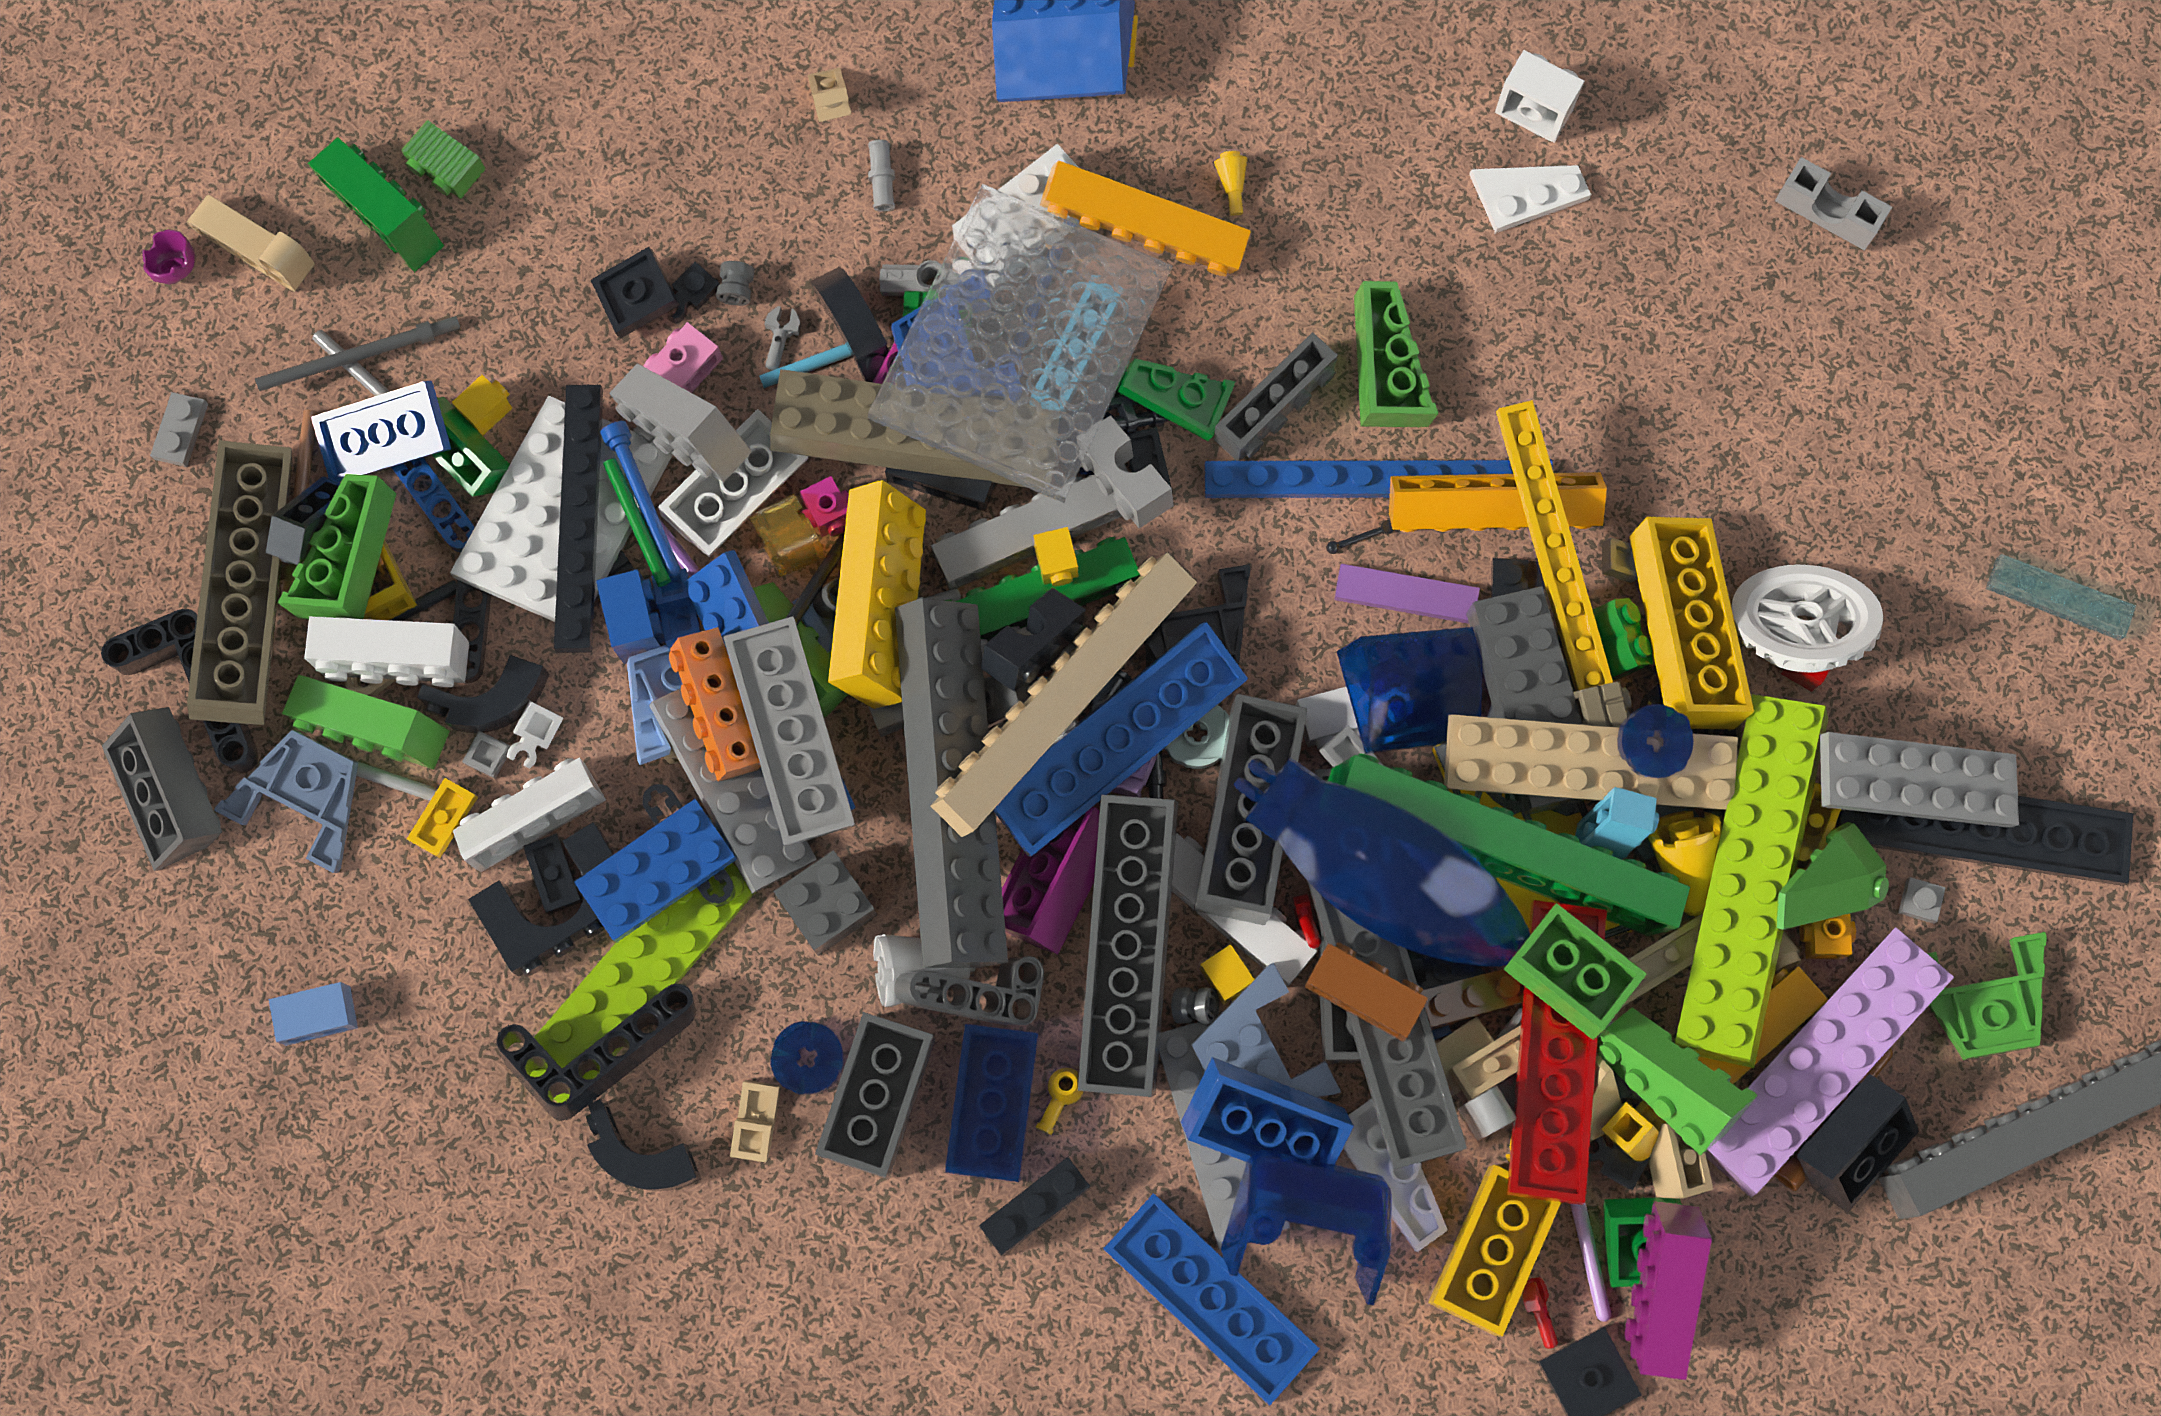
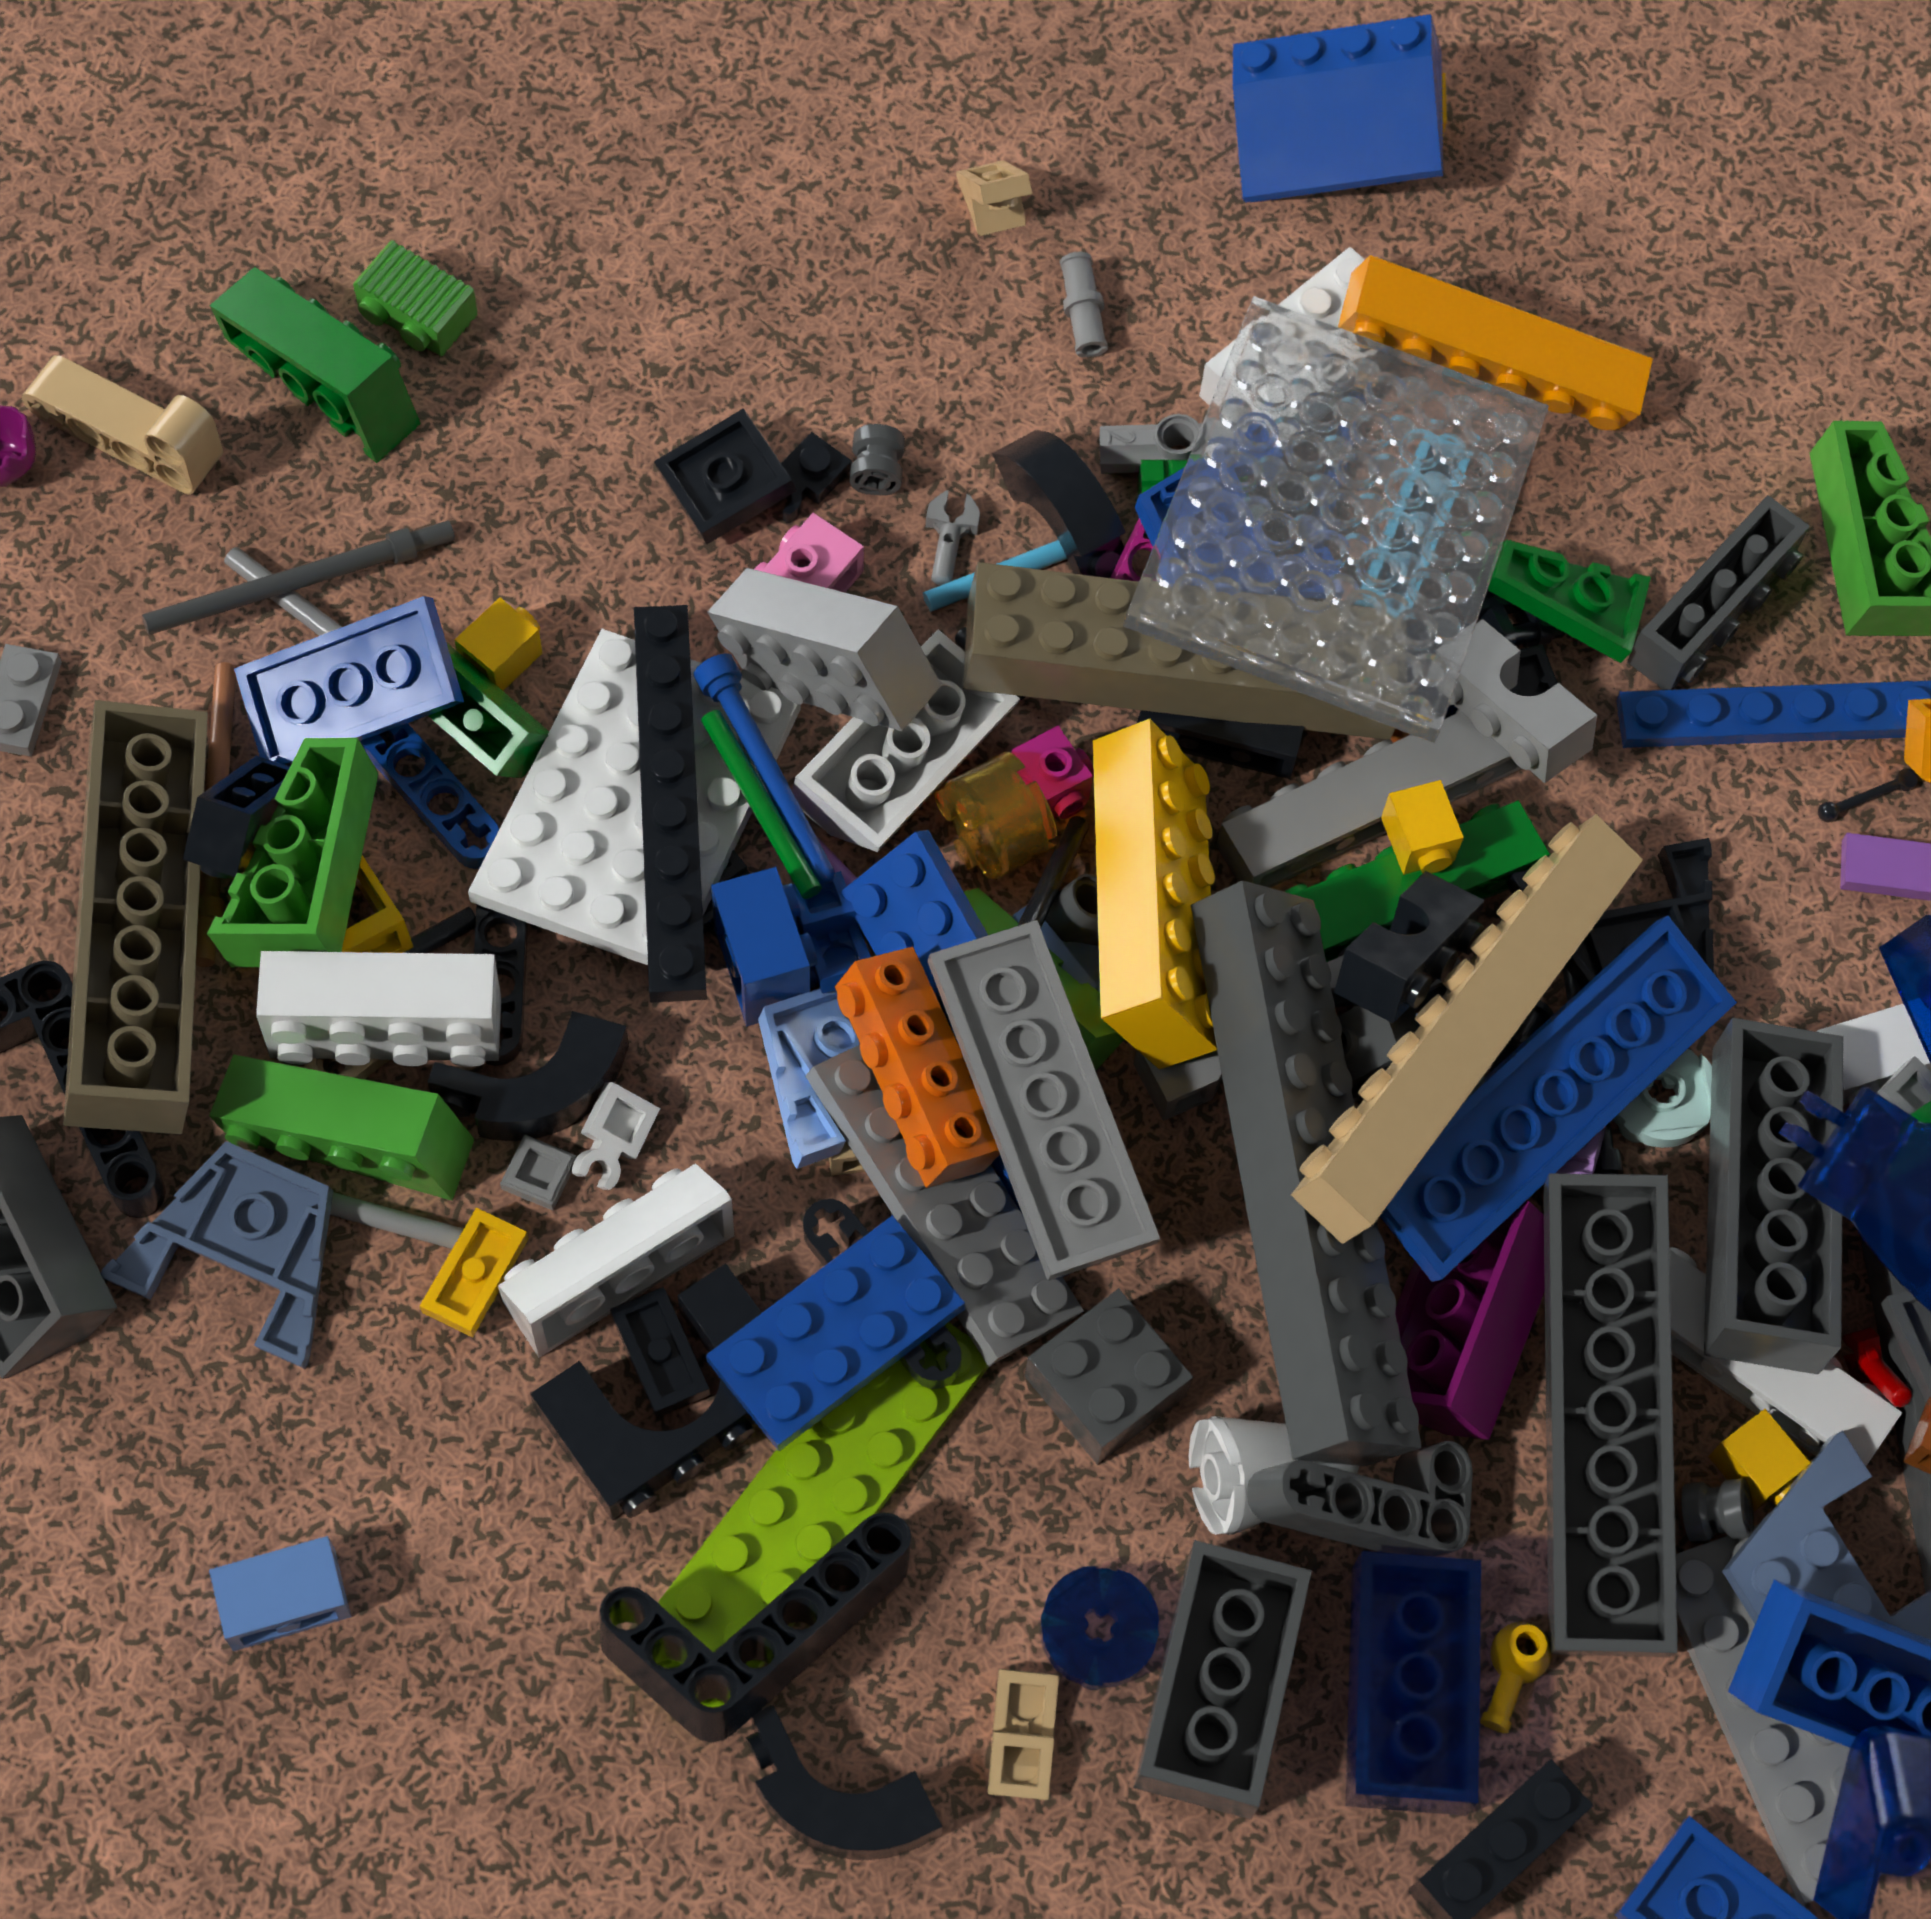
camera: 10 degrees left, 10 degrees down
yellow cone [1214,151,1248,216] -> none

